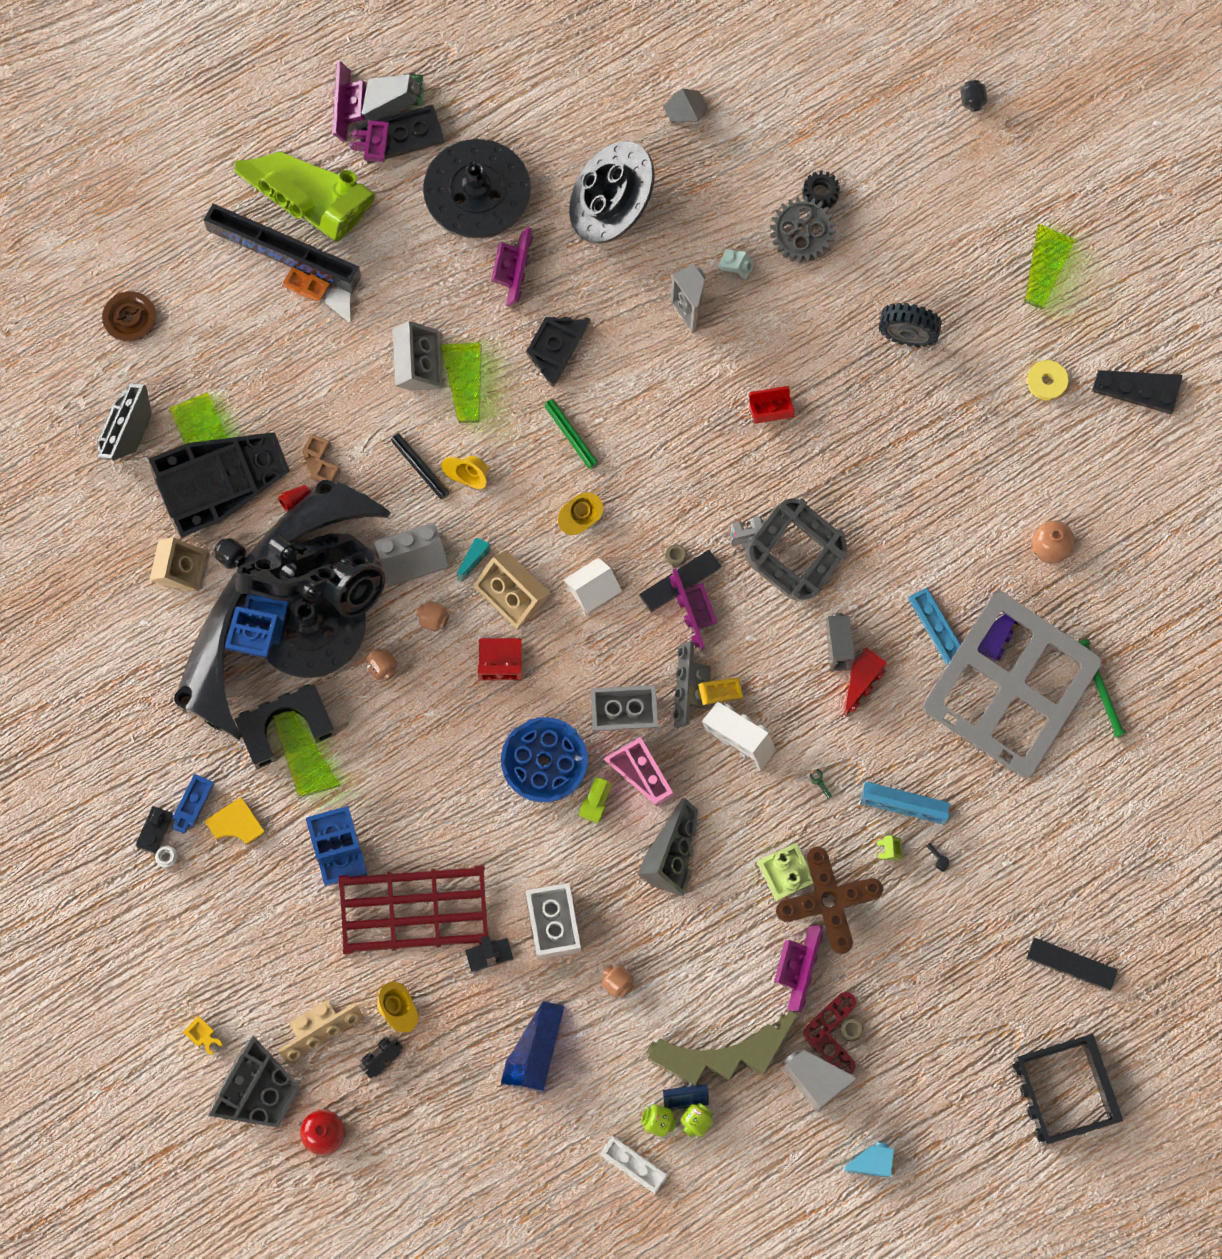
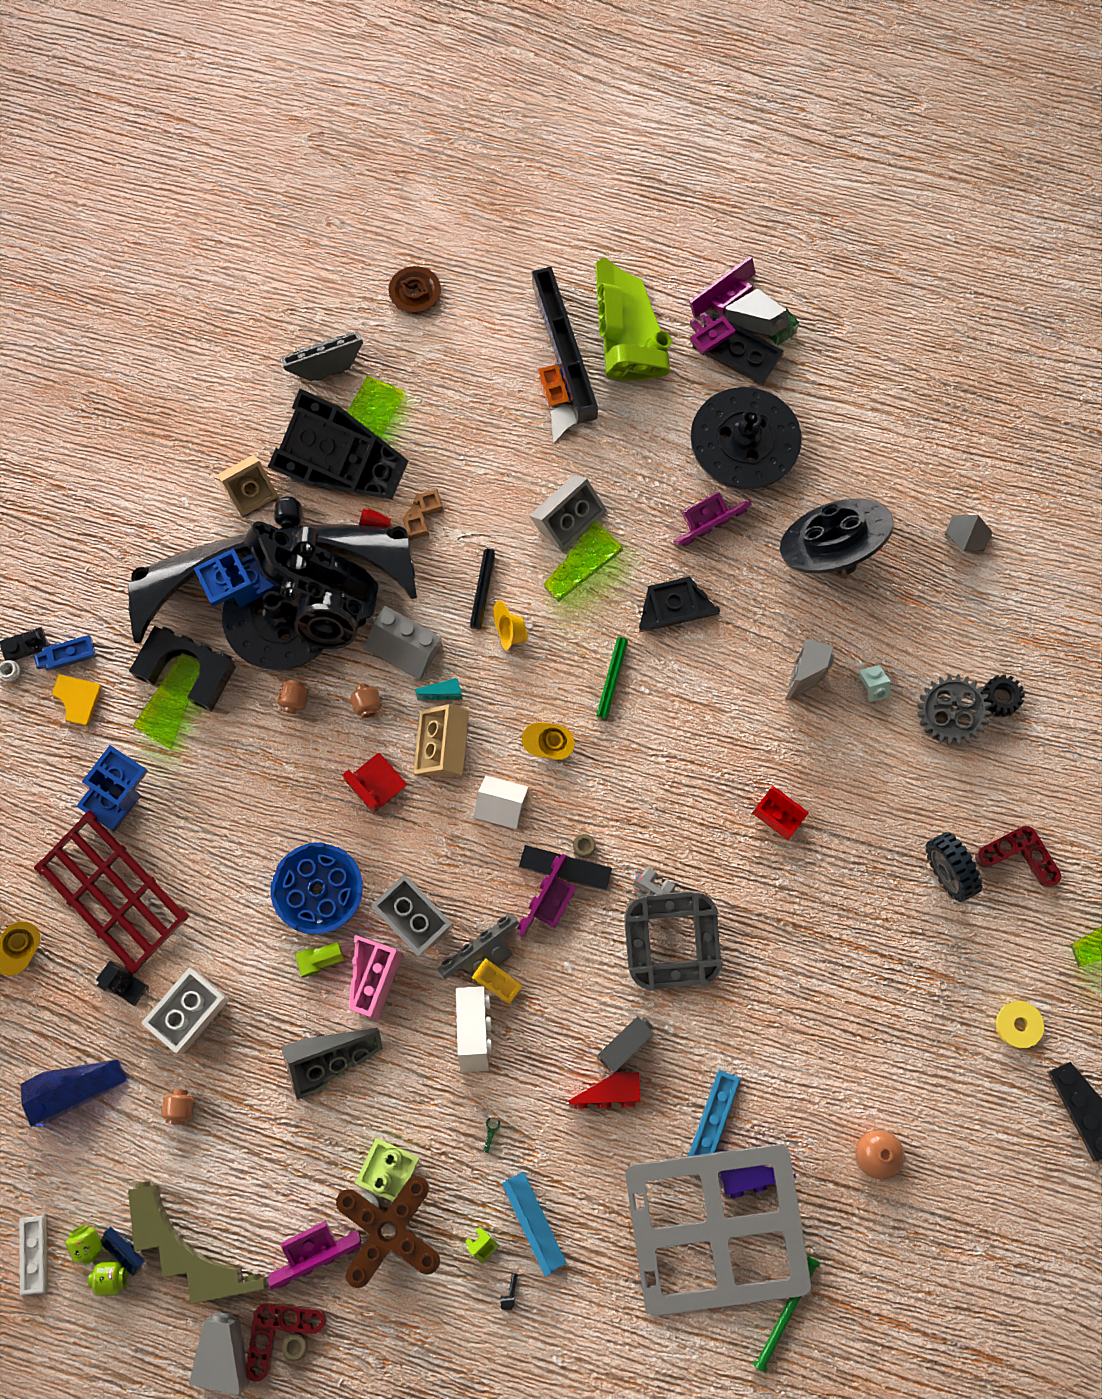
camera: 50 degrees right, 0 degrees up
none -> dark red beam [975,826,1061,887]

